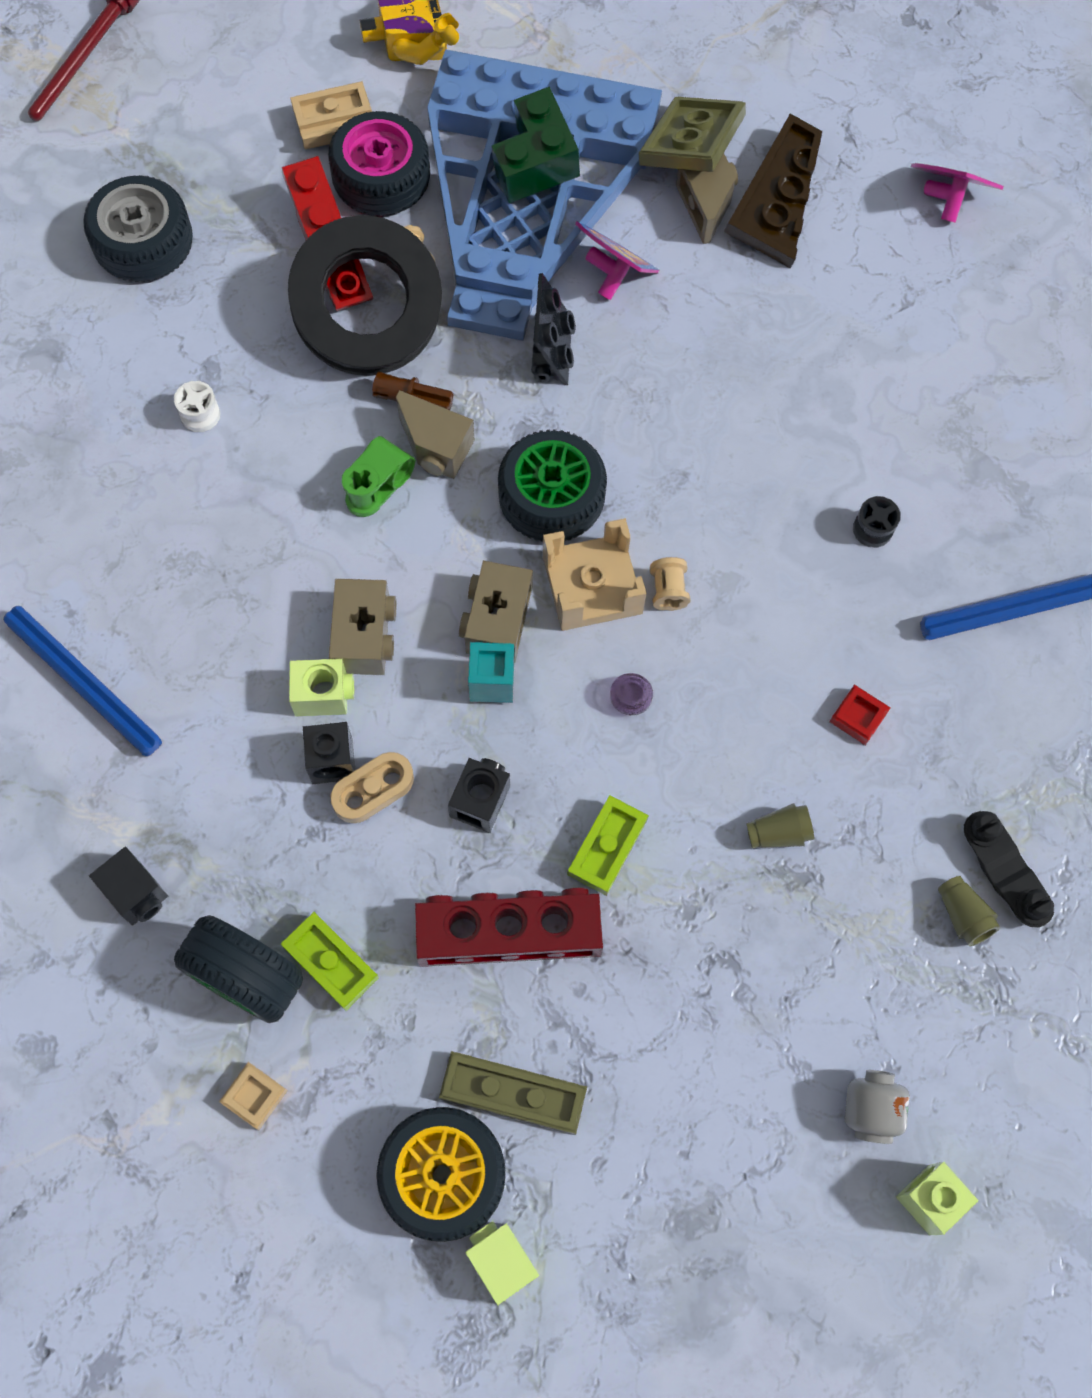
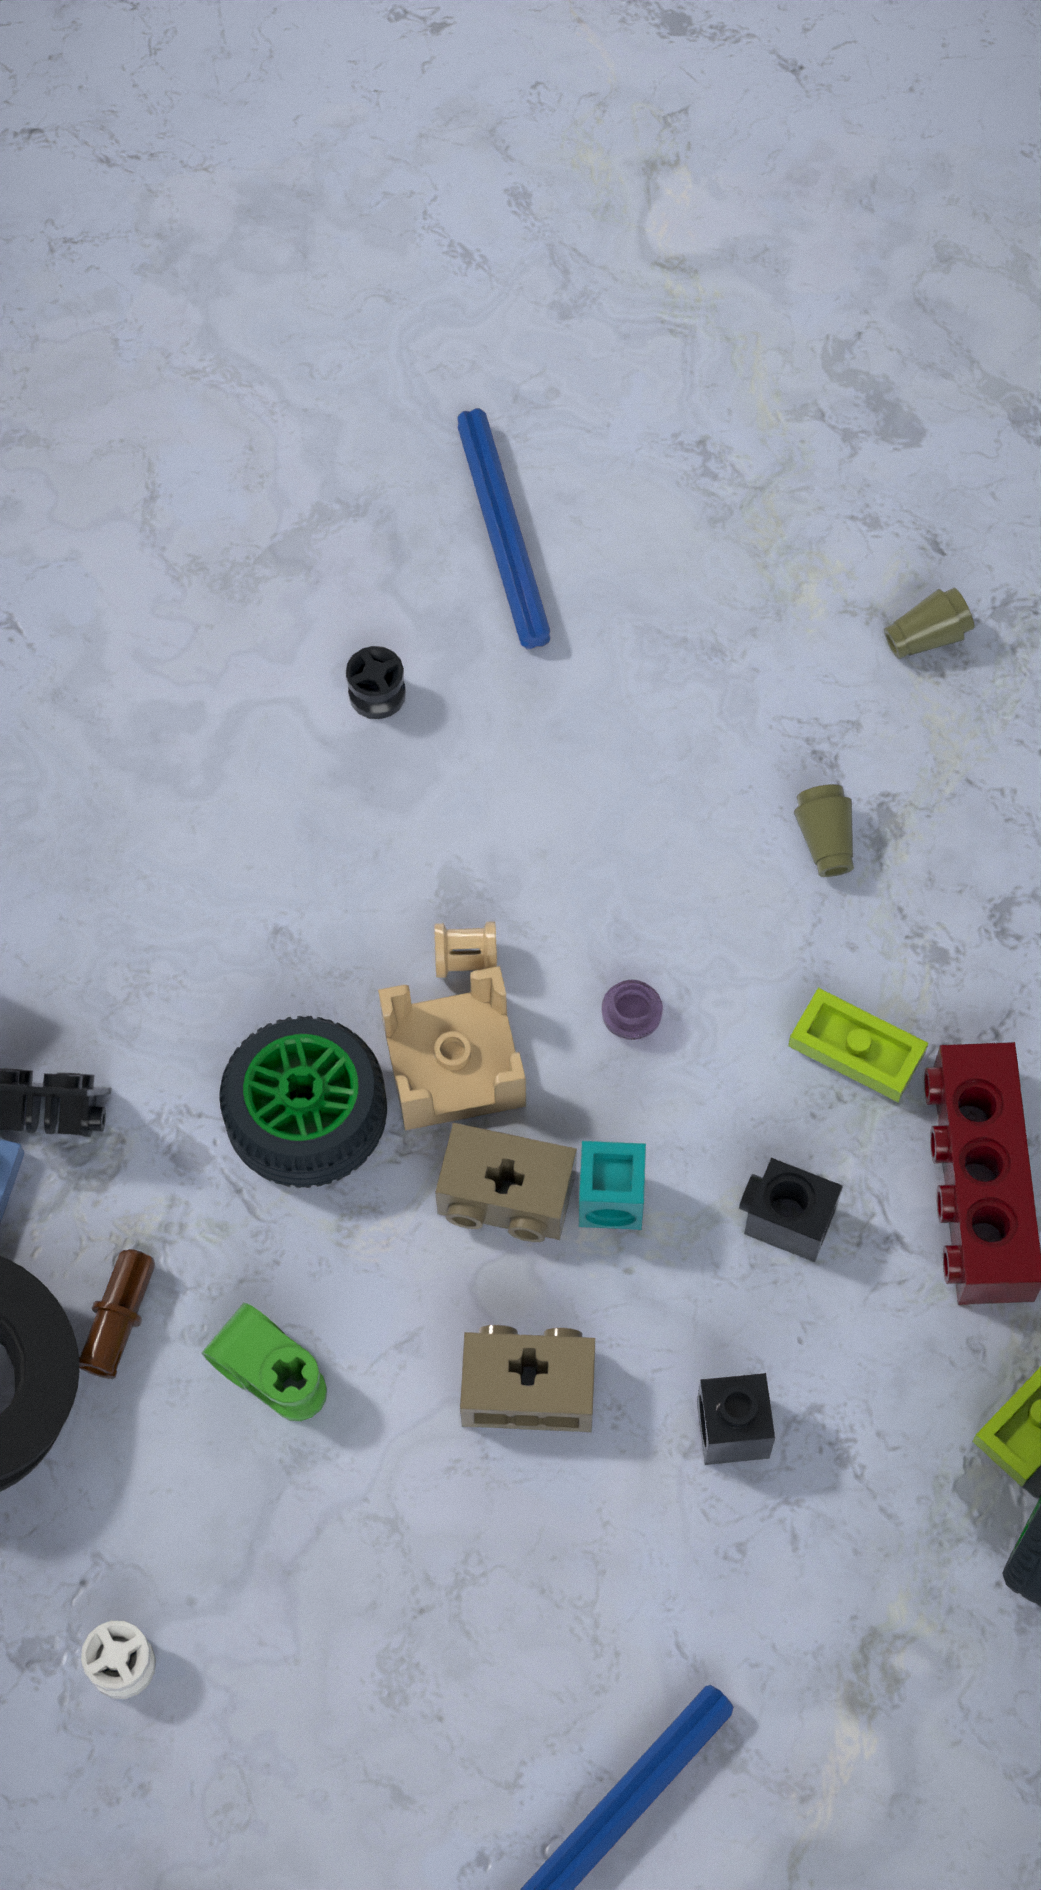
camera: 85 degrees left, 5 degrees down
black brick [89,846,169,926] -> none
yellowish green brick [289,659,355,716] -> none
tan plate [331,752,414,823] -> none
dark tan slope [396,390,475,479] -> none
red tile [829,684,891,746] -> none
black piece [964,811,1054,928] -> none

